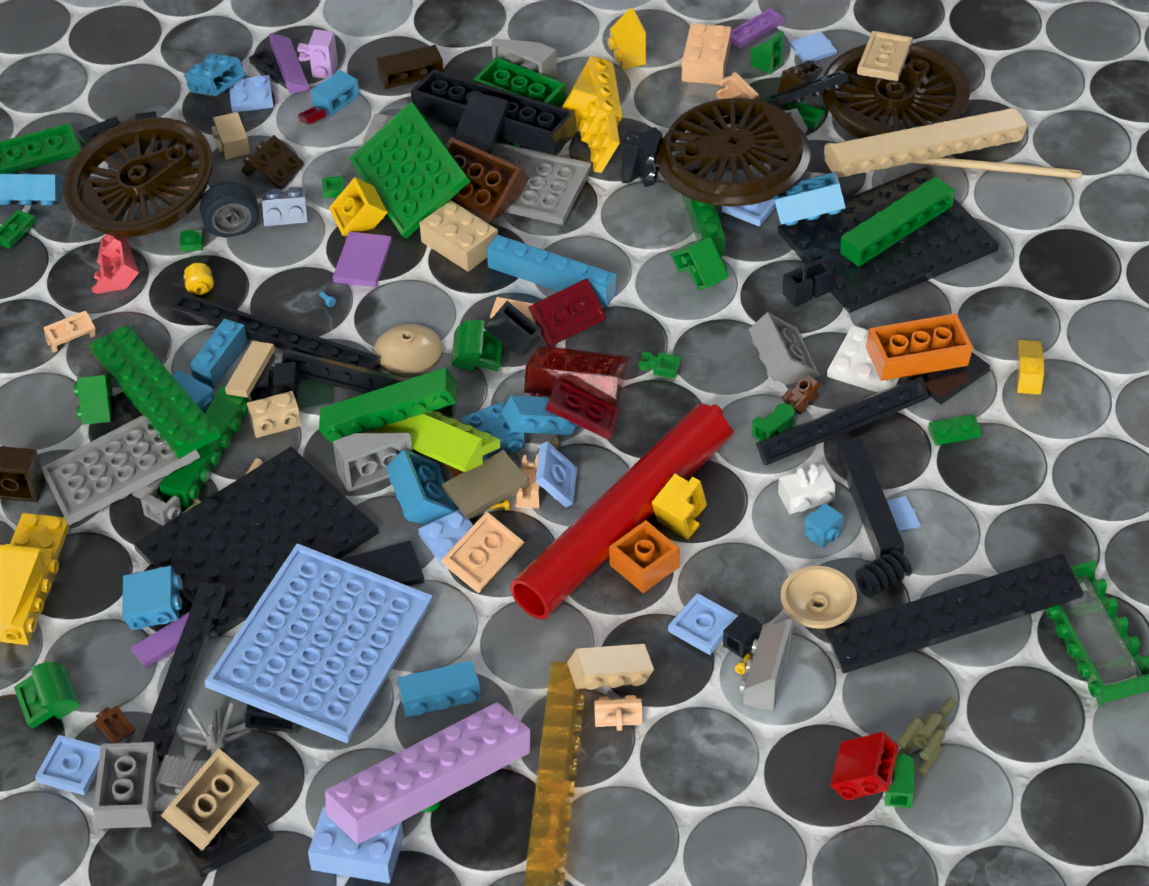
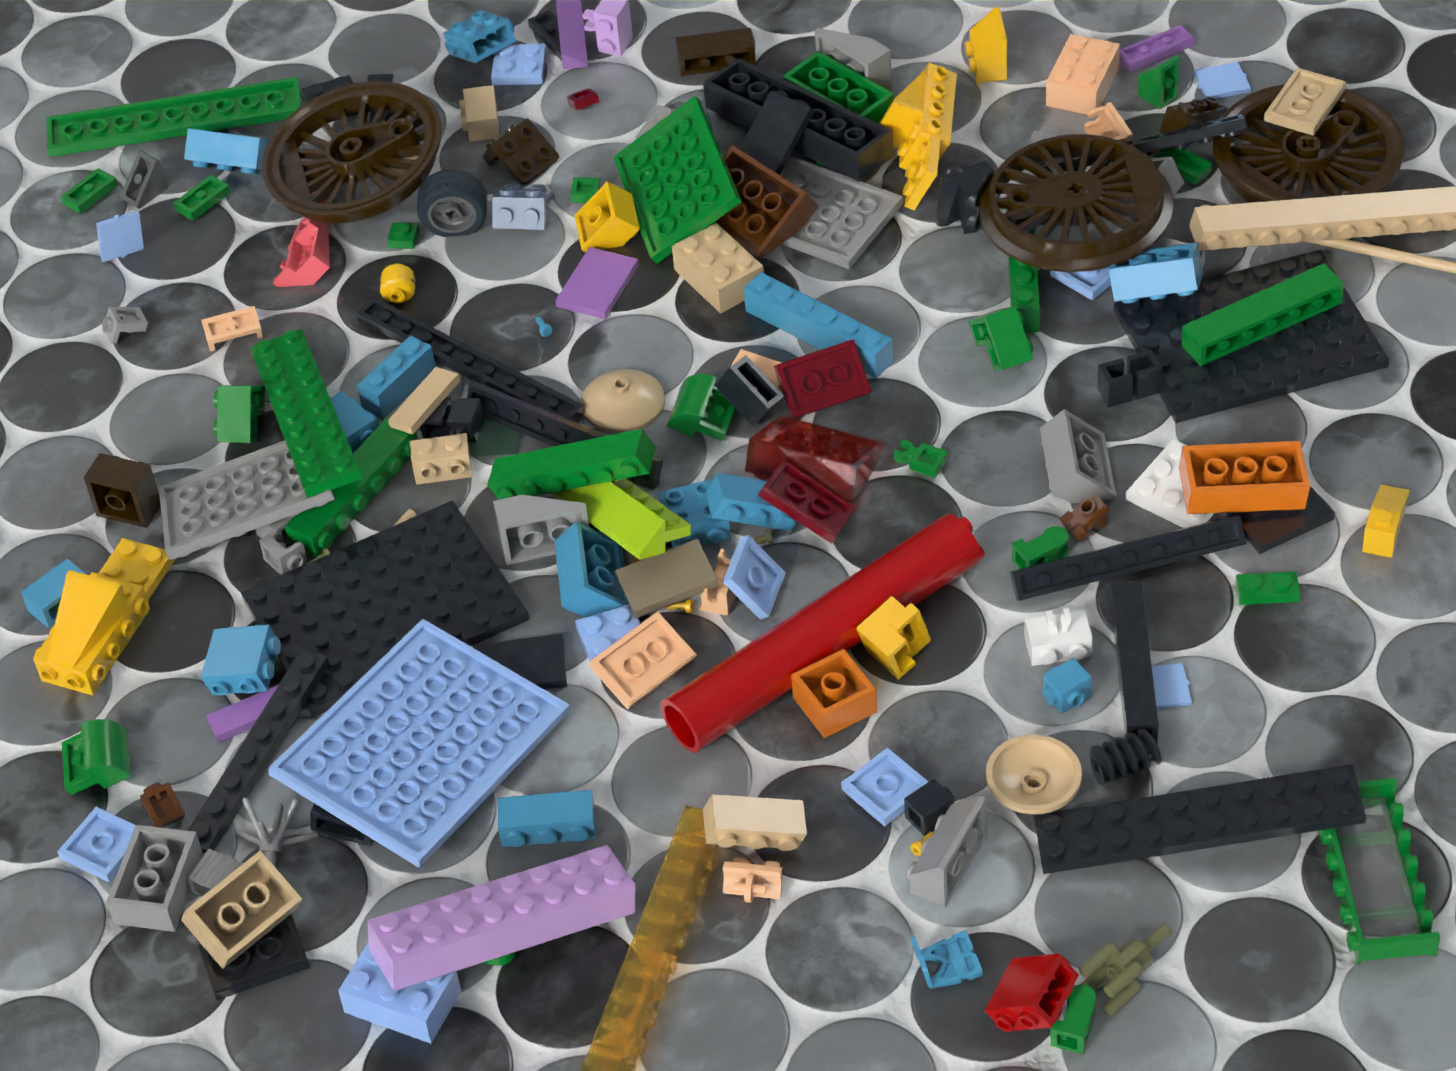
camera: 15 degrees right, 0 degrees up
dark azure brick [311,70,360,116] -> none
none -> dark azure piece [910,931,983,988]

